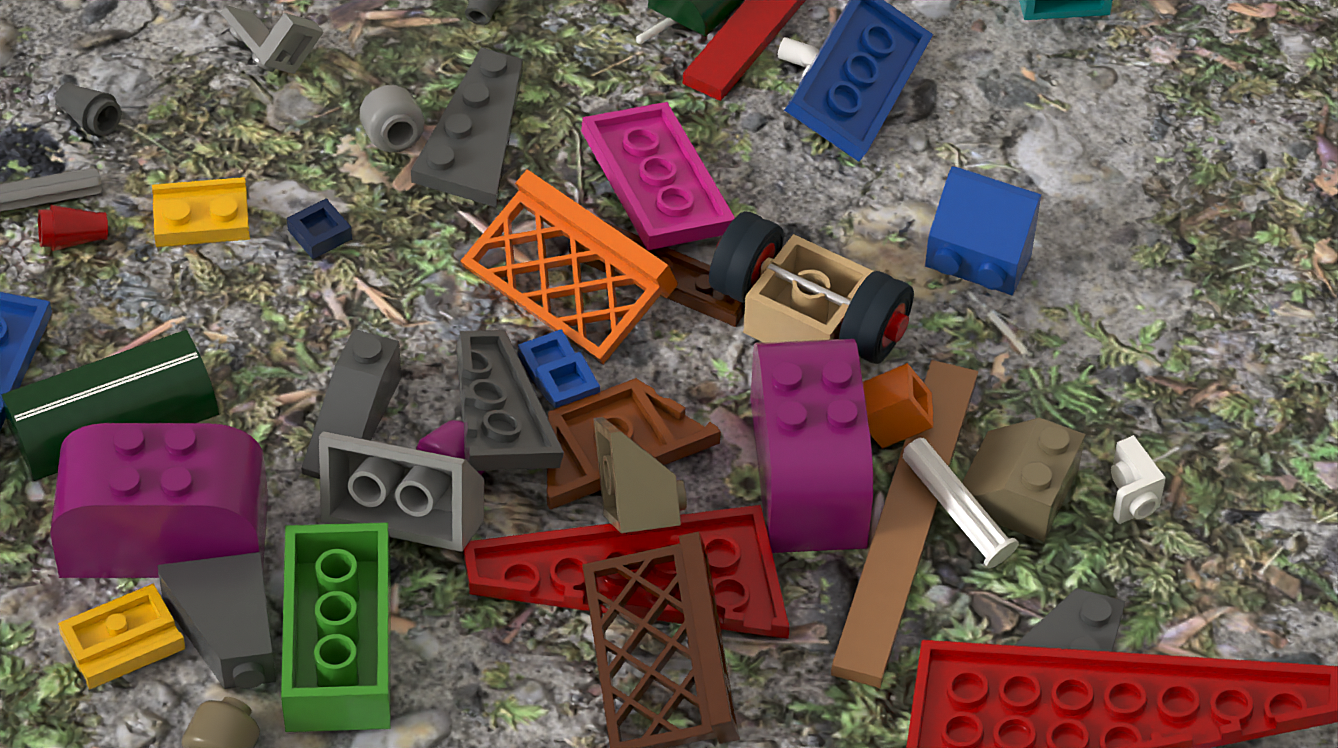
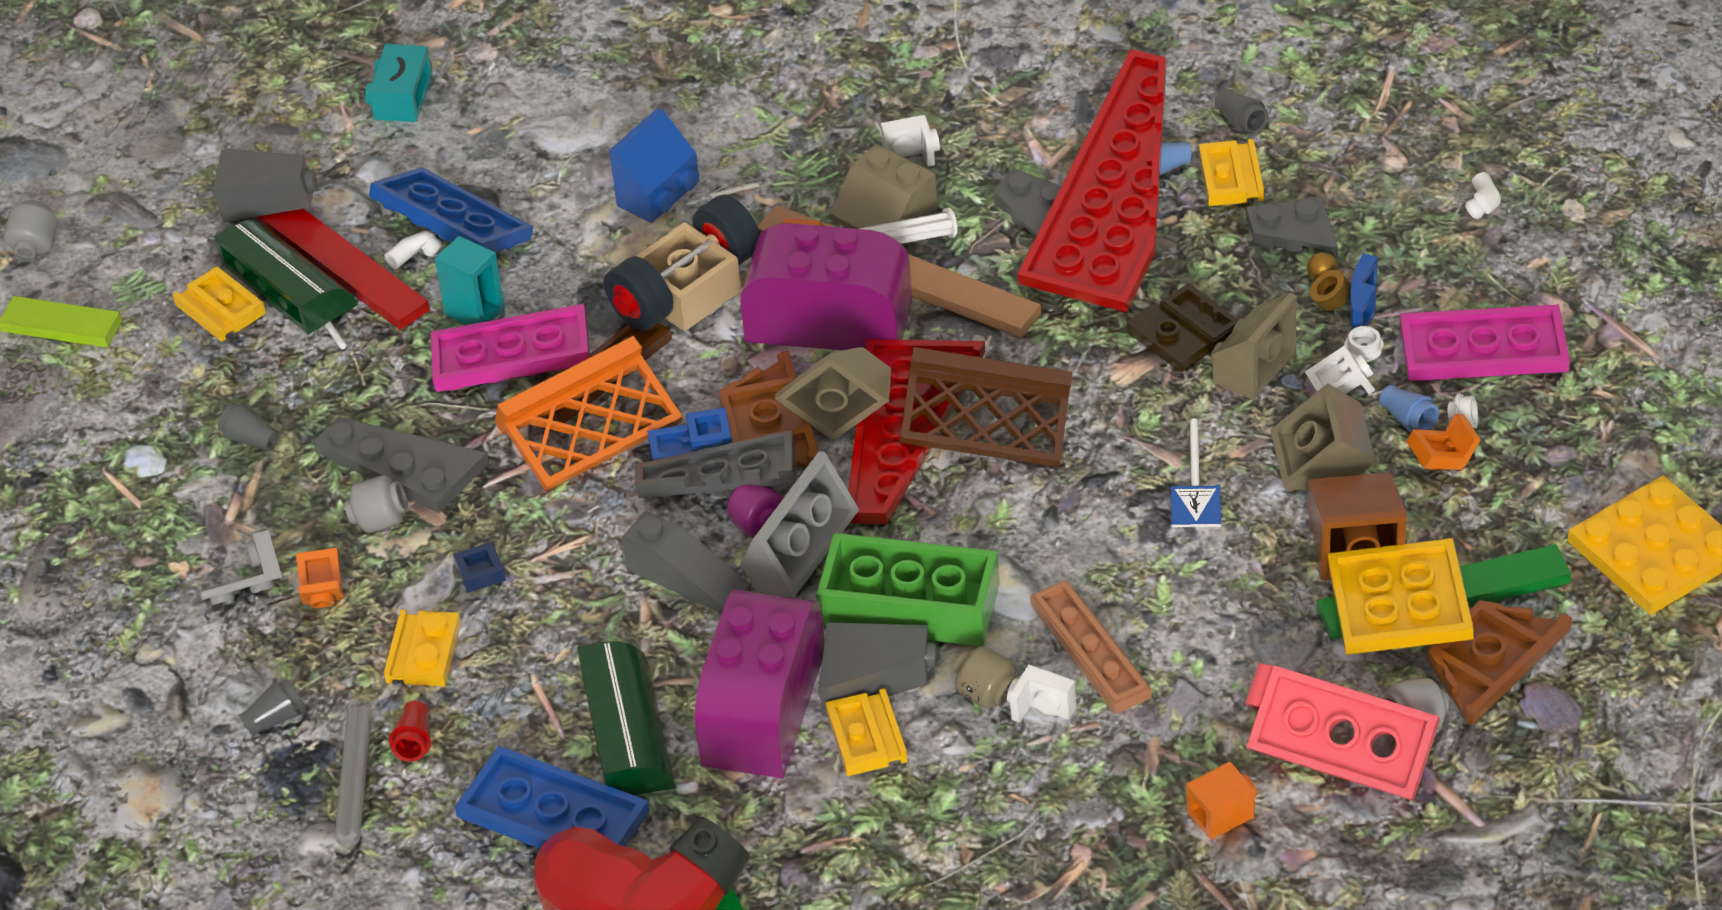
camera: 70 degrees left, 5 degrees down
none -> orange bracket [296,548,344,608]
none -> teal brick [435,236,505,325]

